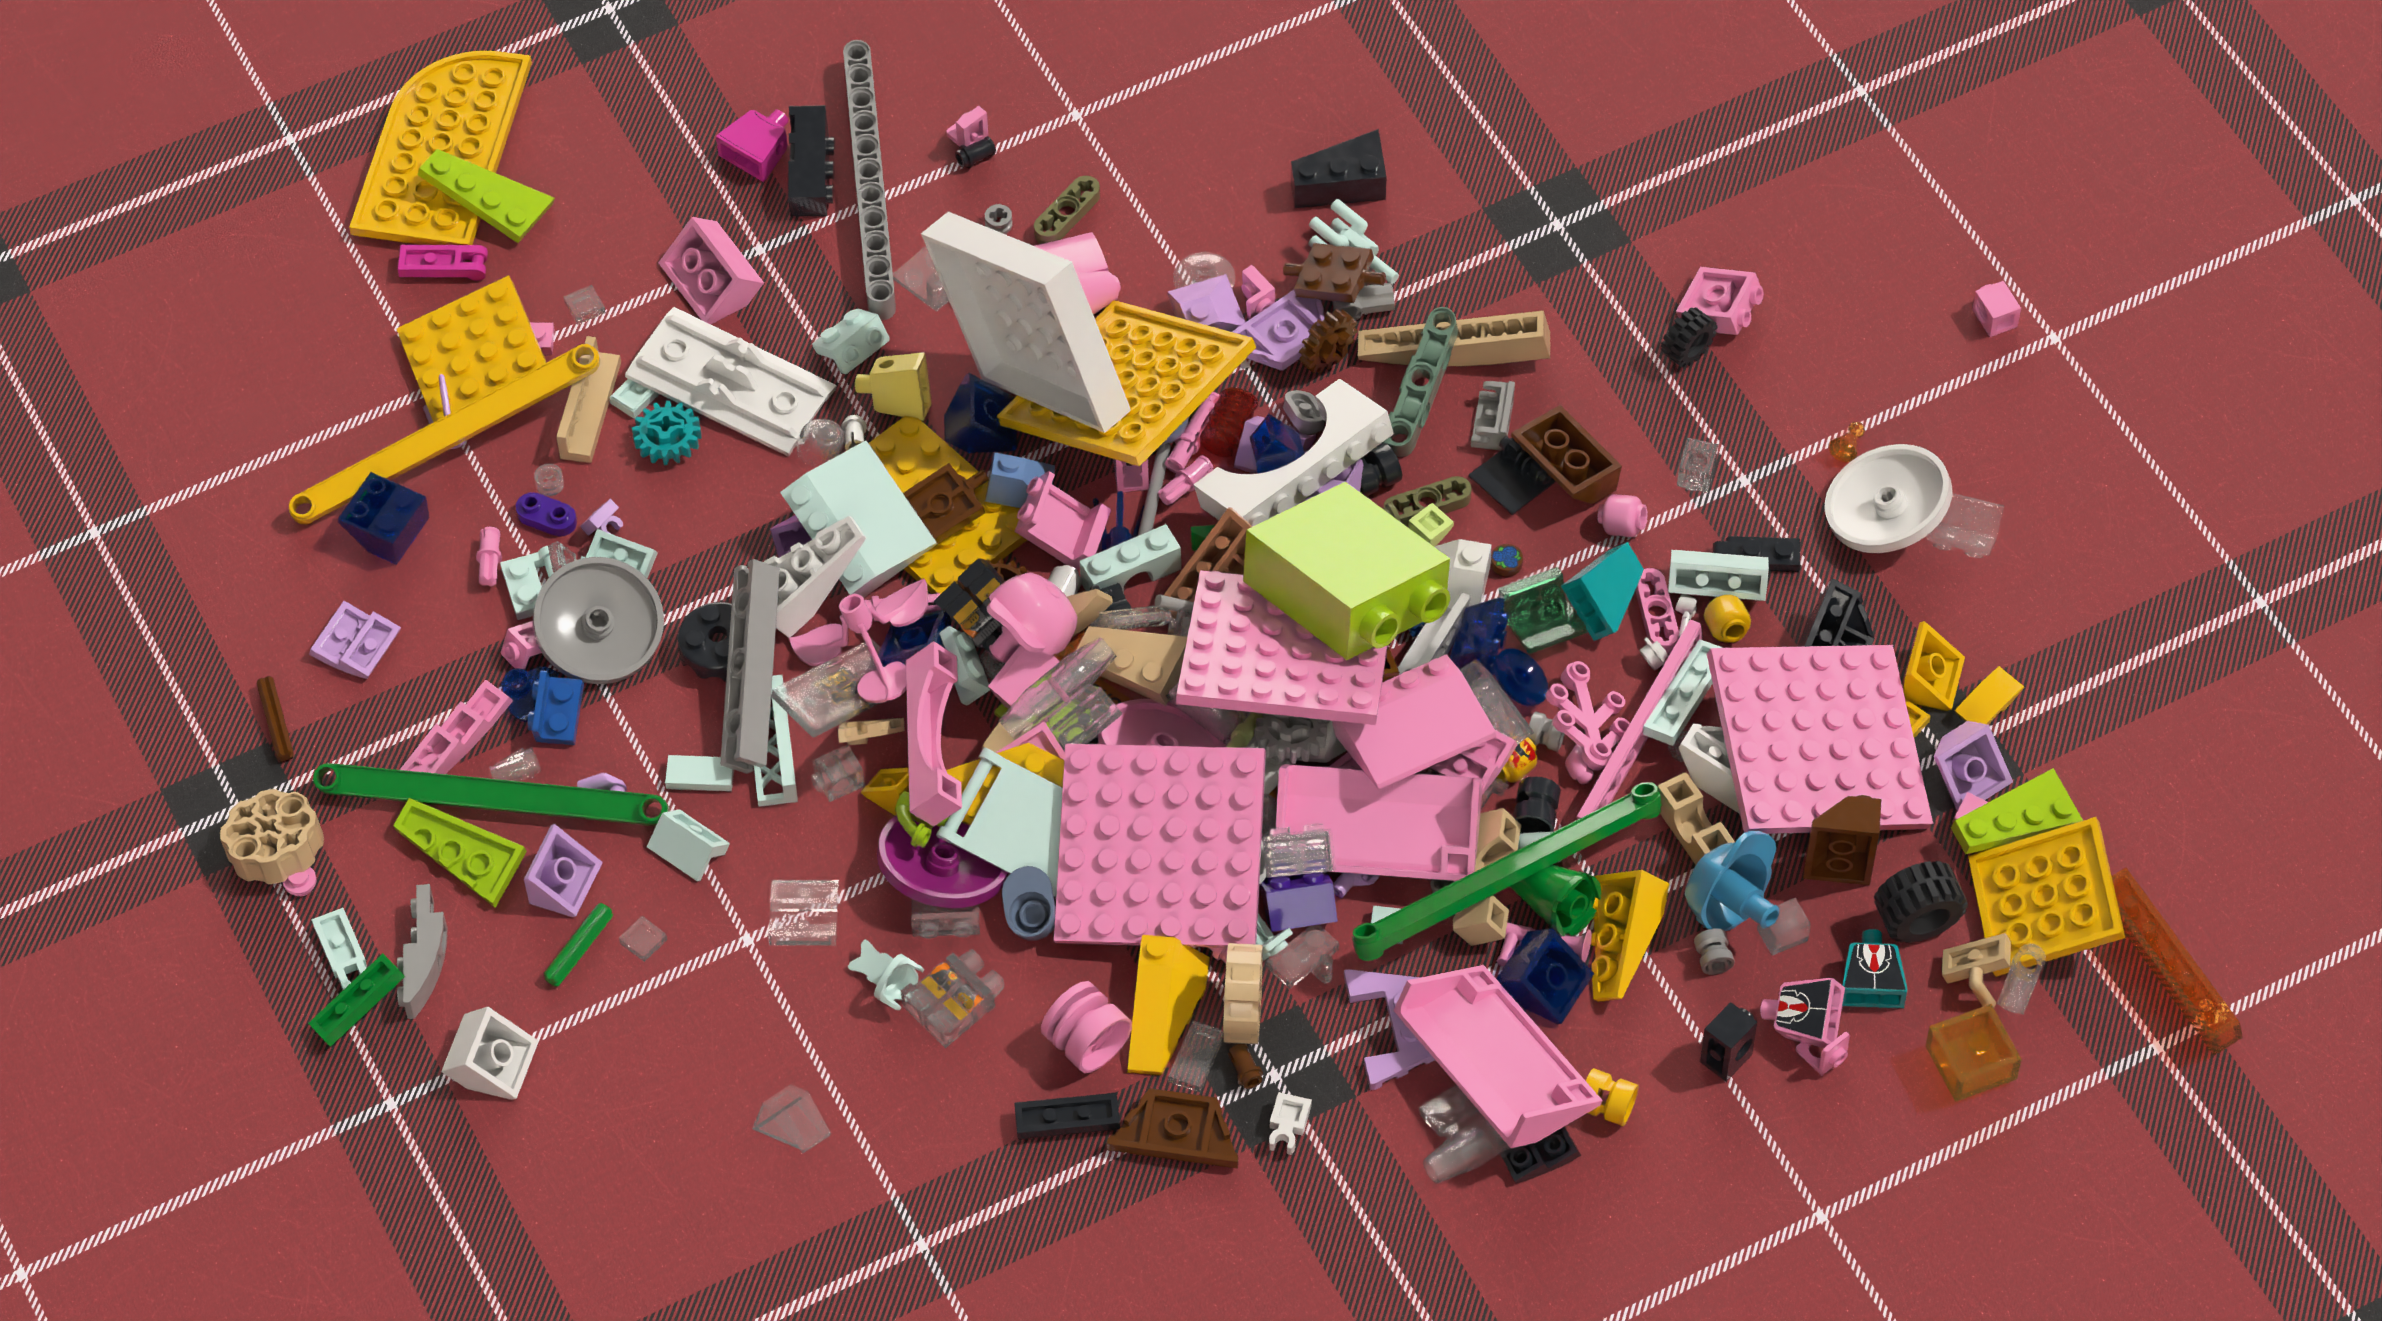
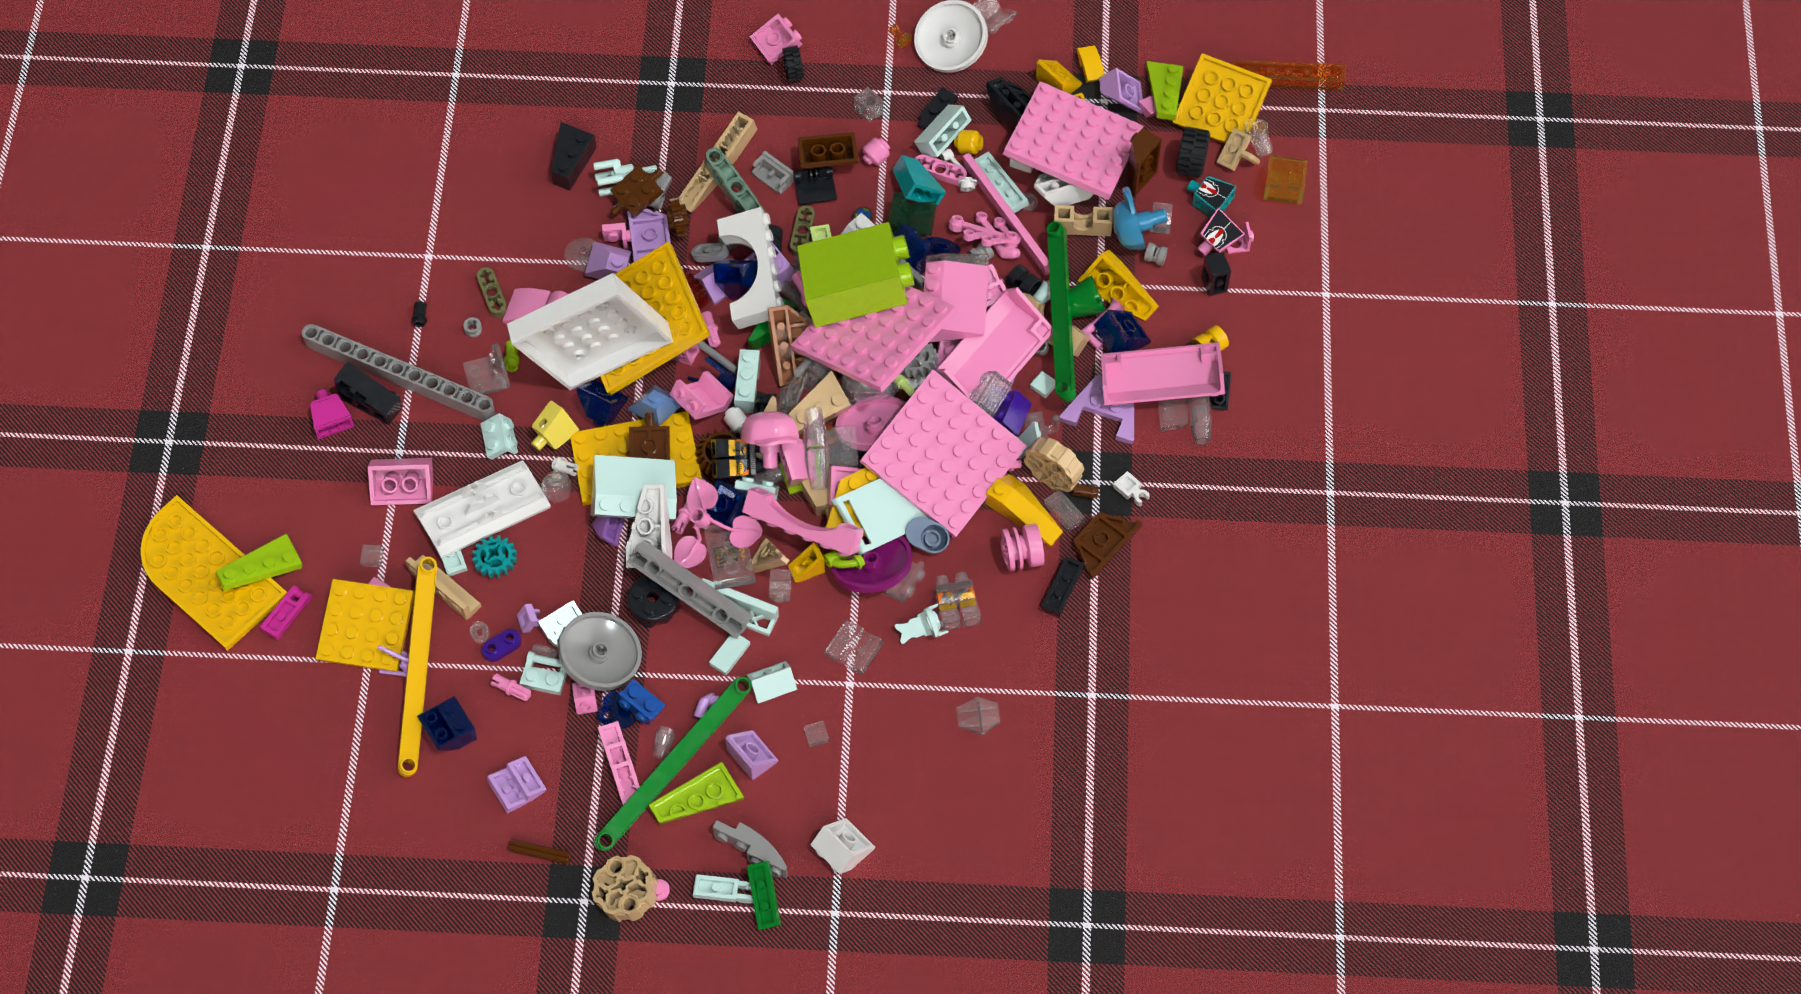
camera: 60 degrees left, 5 degrees up
green axle [544,903,613,987] -> none
bright pink bracket [946,106,988,146] -> none

